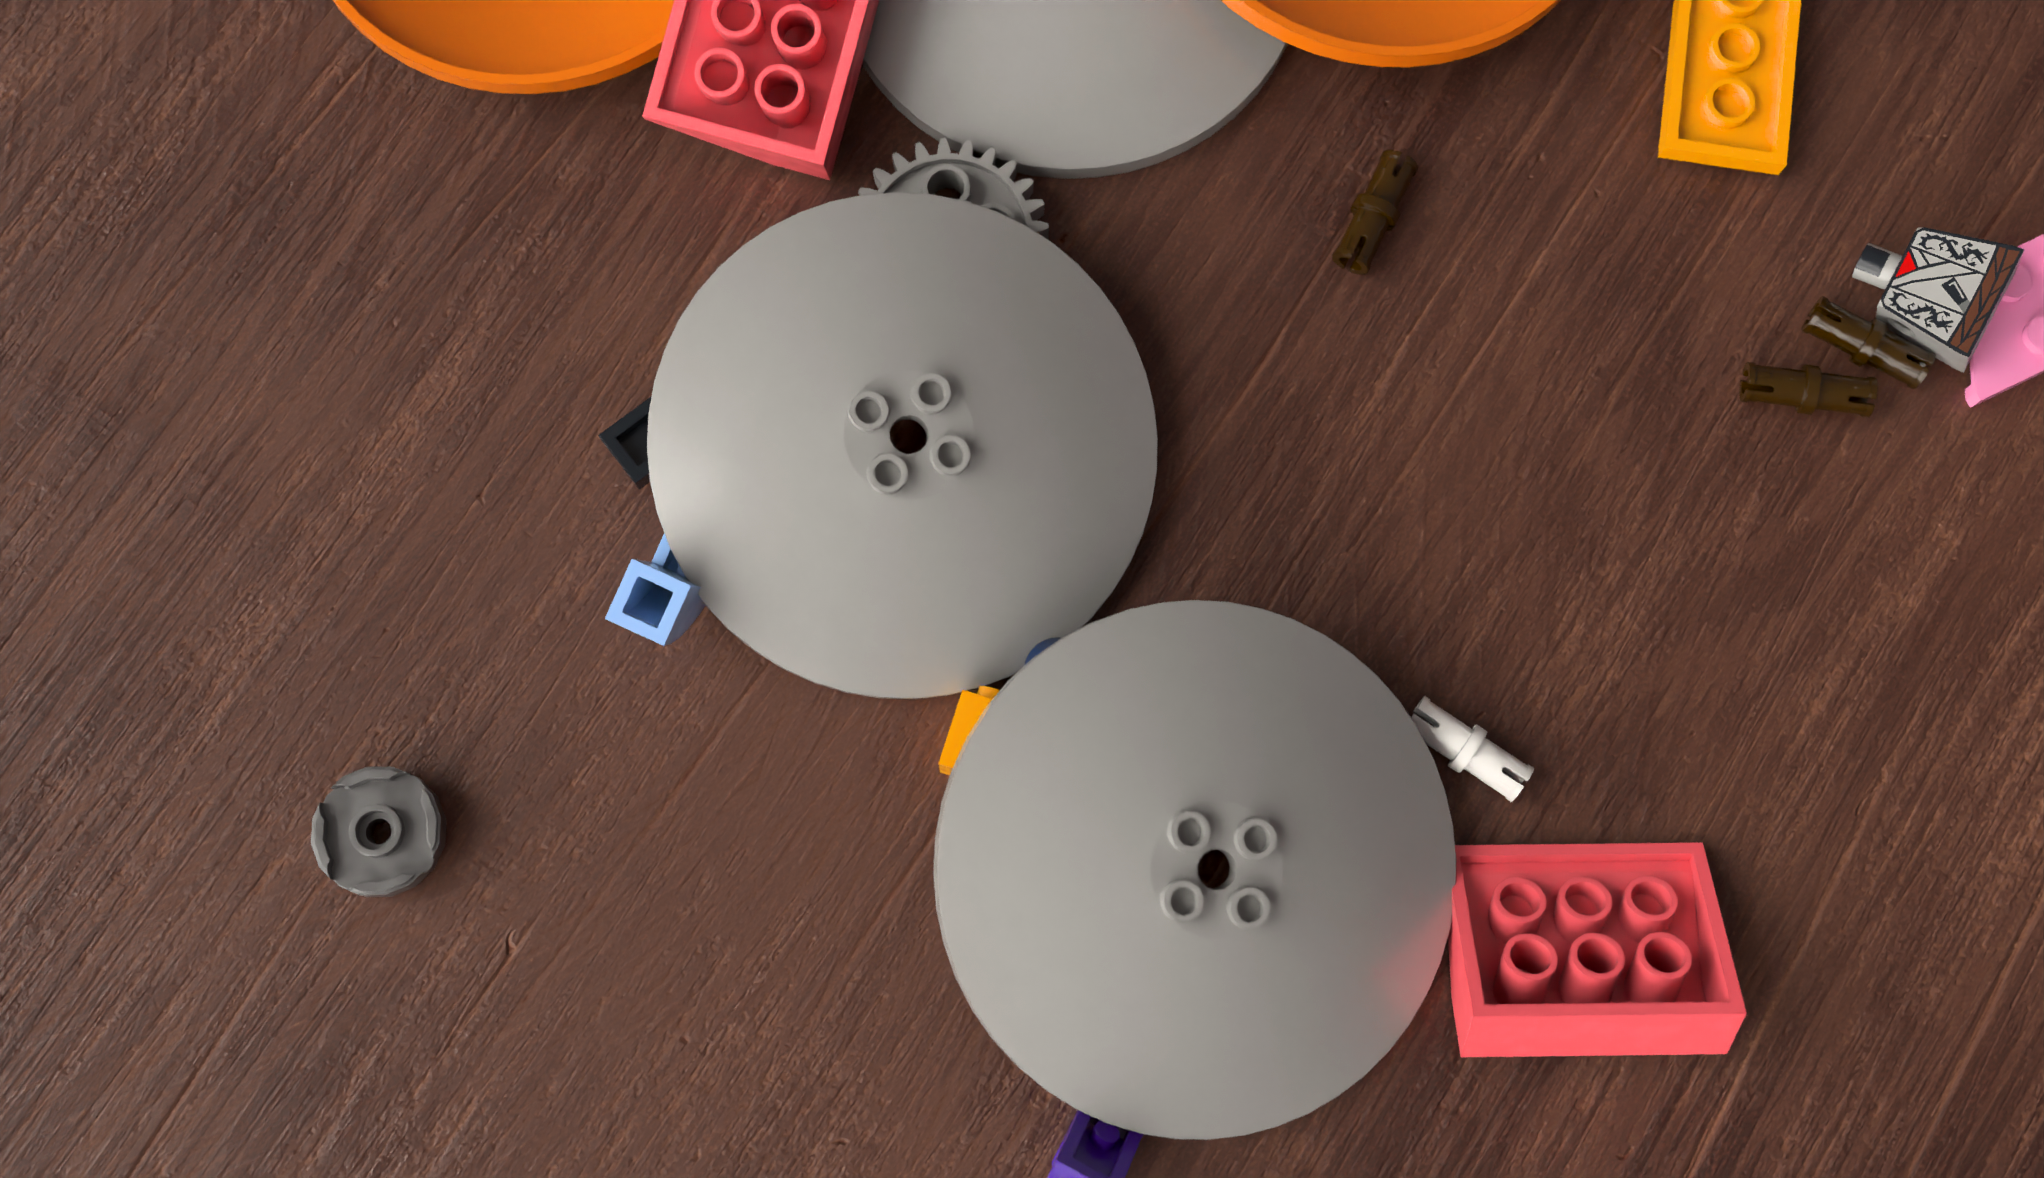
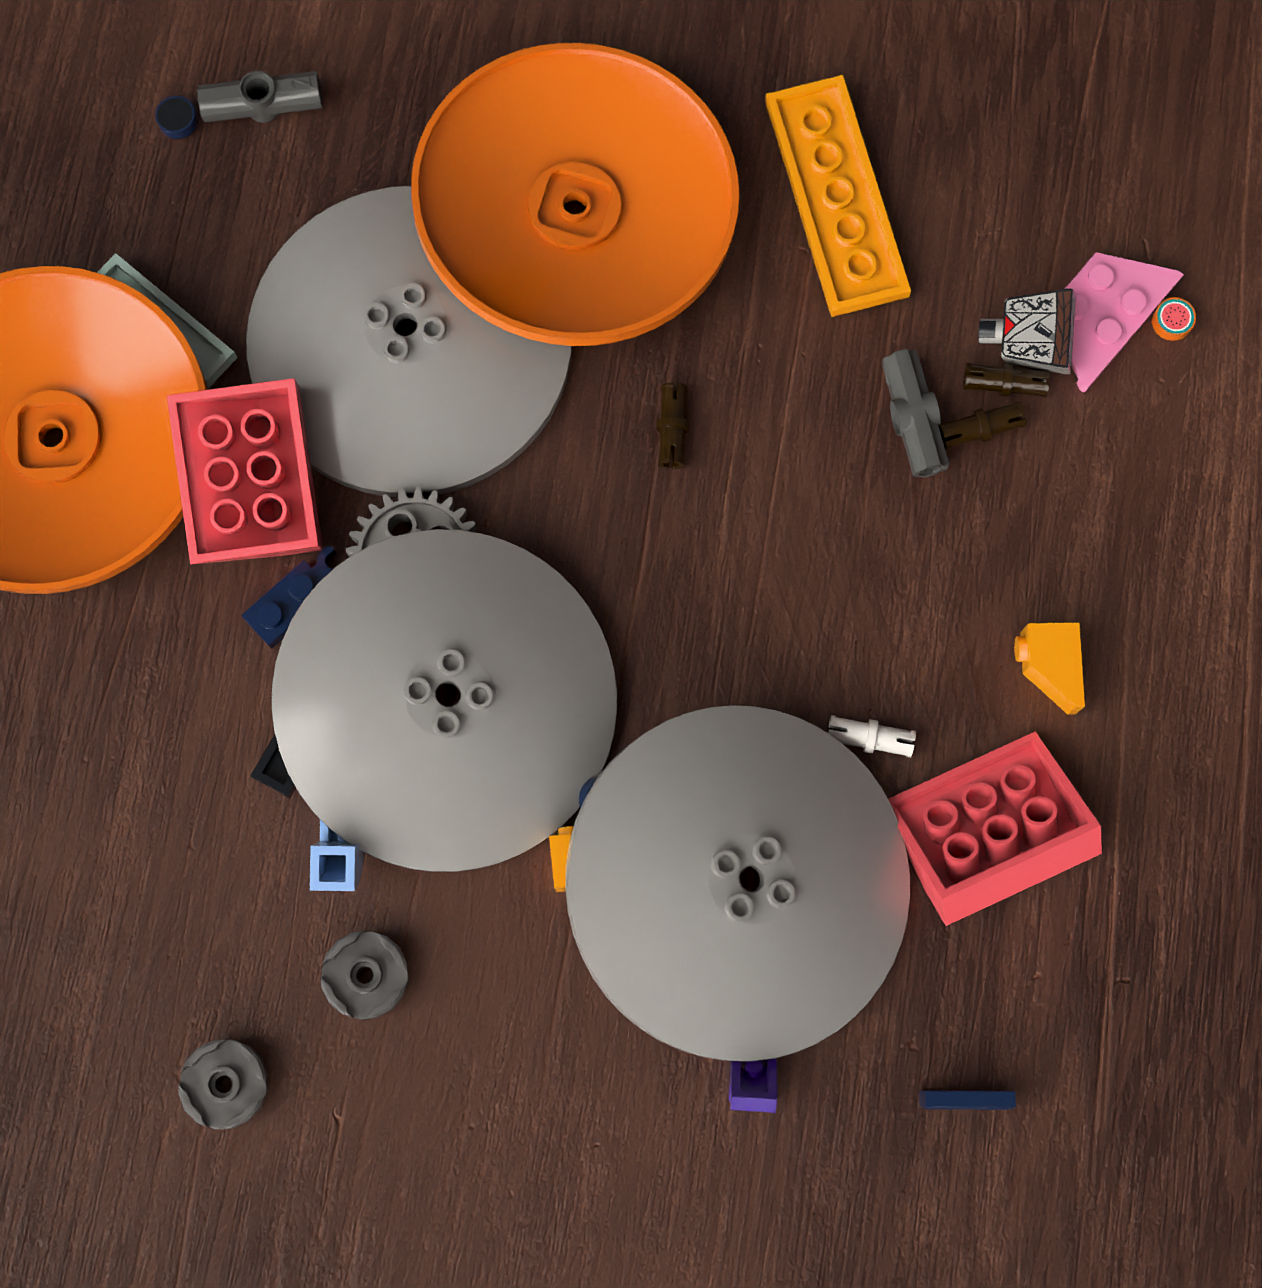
camera: 20 degrees left, 0 degrees up
none -> dark blue plate [241,546,336,649]
none -> flat silver plate [321,931,409,1020]
none -> dark grey piece [882,349,949,478]
none -> light orange slope [1014,623,1085,715]

